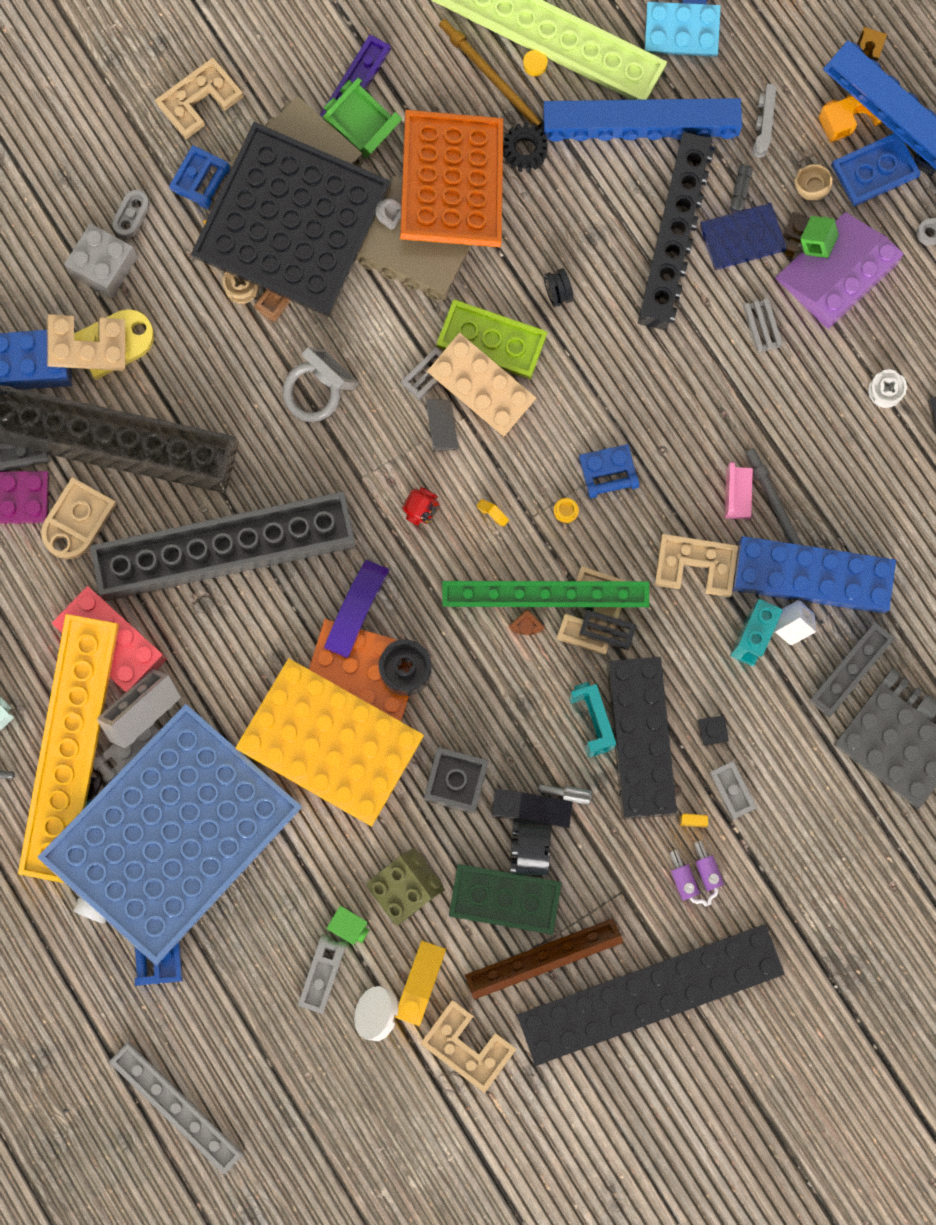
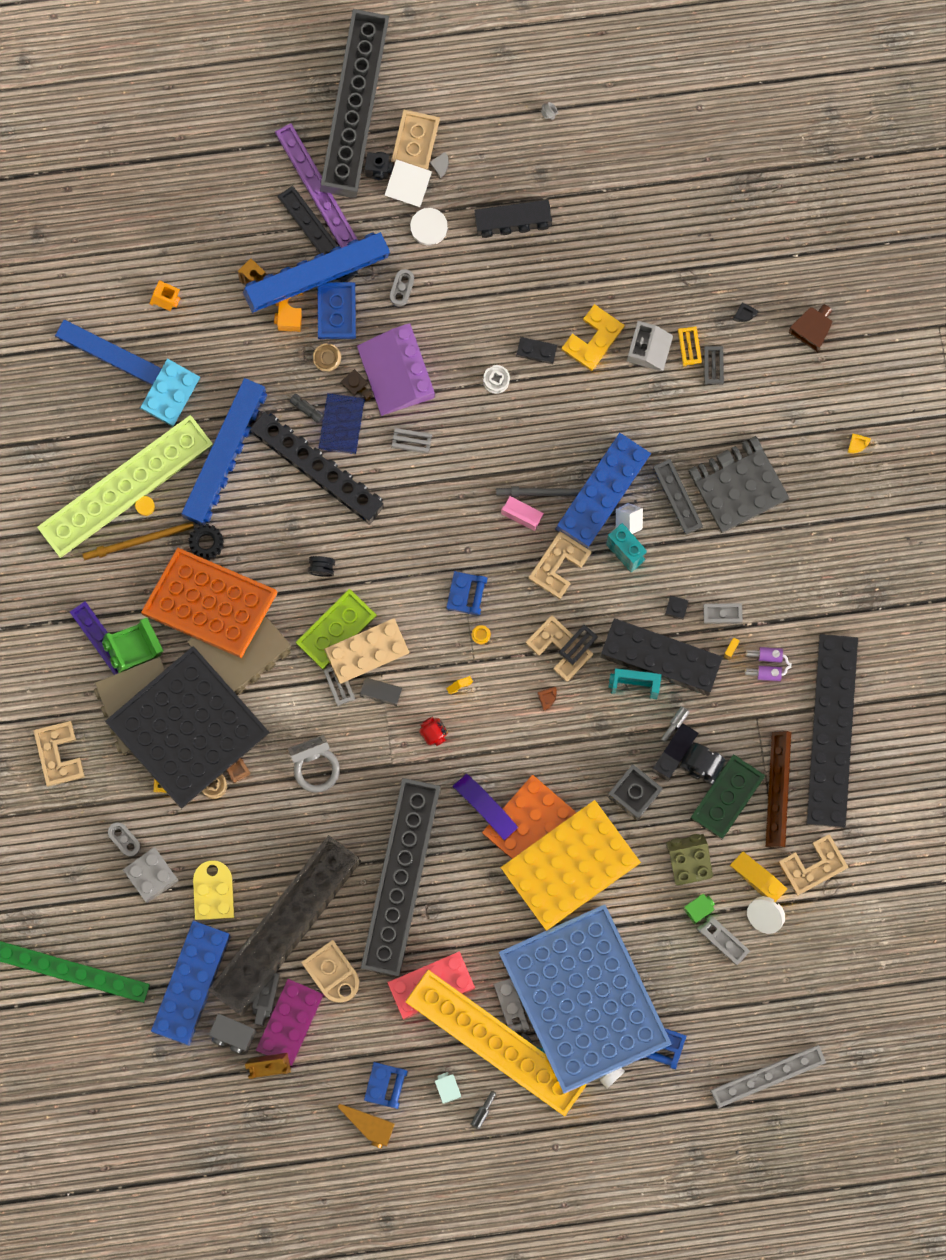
camera: 65 degrees left, 0 degrees up
tan plate [47,314,125,371] -> none
light grey brick [97,669,181,748] -> none
blue plate [169,145,230,209] -> none
light grey tile [376,198,401,229] -> none
black brick [379,639,432,696] -> none
green plate [442,581,649,607] -> none
light grey plate [752,84,777,158] -> none
bright green brick [800,216,839,258] -> none

